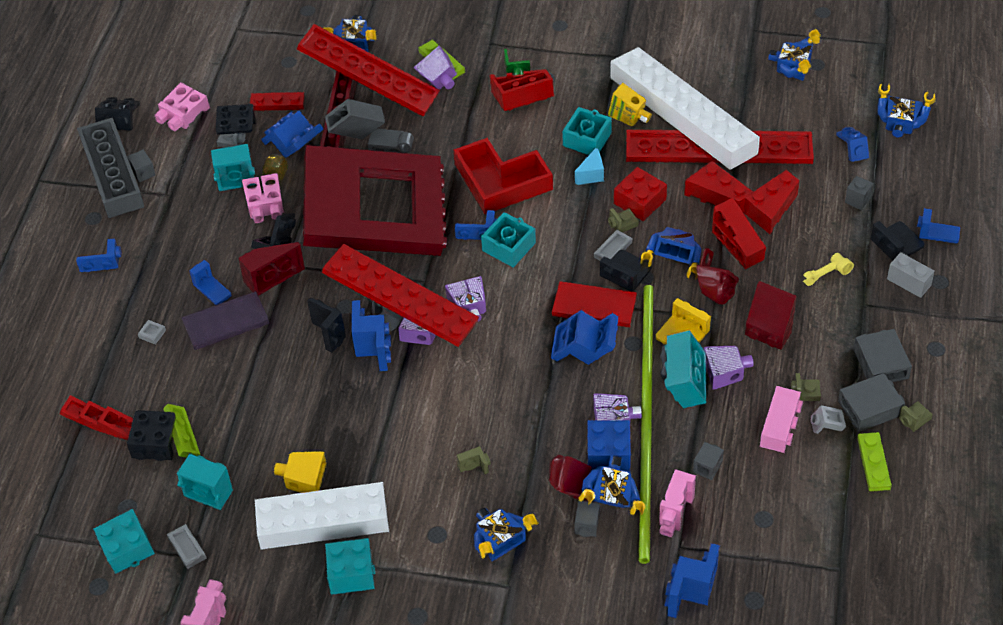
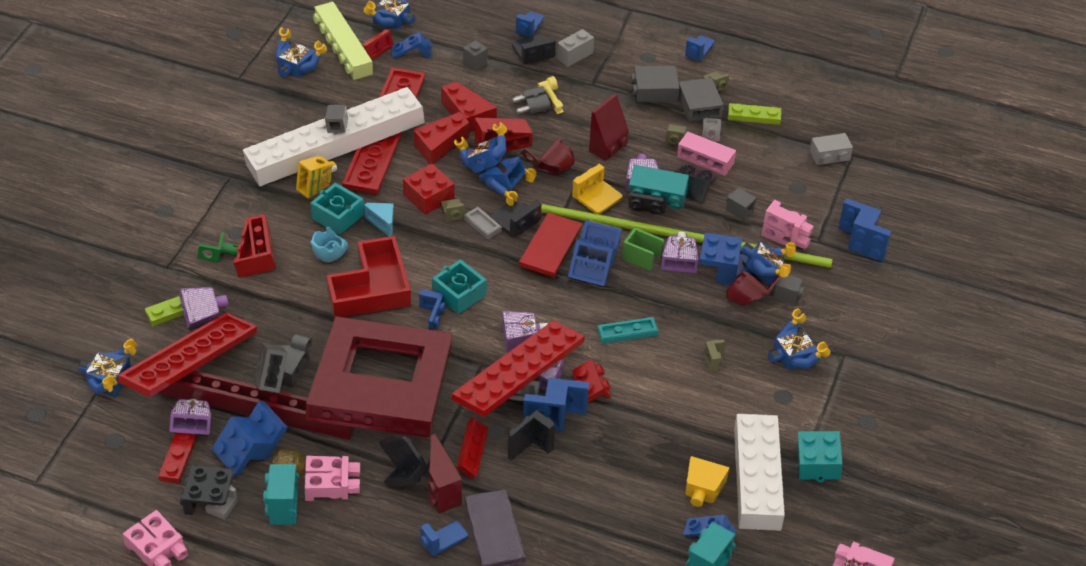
camera: 85 degrees left, 5 degrees down
none -> medium lavender torso [170,399,211,435]
none -> medium azure hair [310,227,349,263]
none -> yellowish green brick [313,2,373,80]
none -> dark grey brick [325,105,348,133]
none -> red plate [361,30,394,60]
none -> blue torso [454,122,507,173]
none -> red plate [456,417,488,479]
none -> dark grey piece [512,86,551,115]
none -> red bracket [571,359,612,403]
none -> teal tile [597,317,658,344]
none -> bright green piece [622,227,664,271]
none -> black bracket [674,164,716,202]
none -> blue bracket [683,515,736,537]
none -> blue bracket [685,35,715,62]
none -> light grey brick [810,133,853,165]

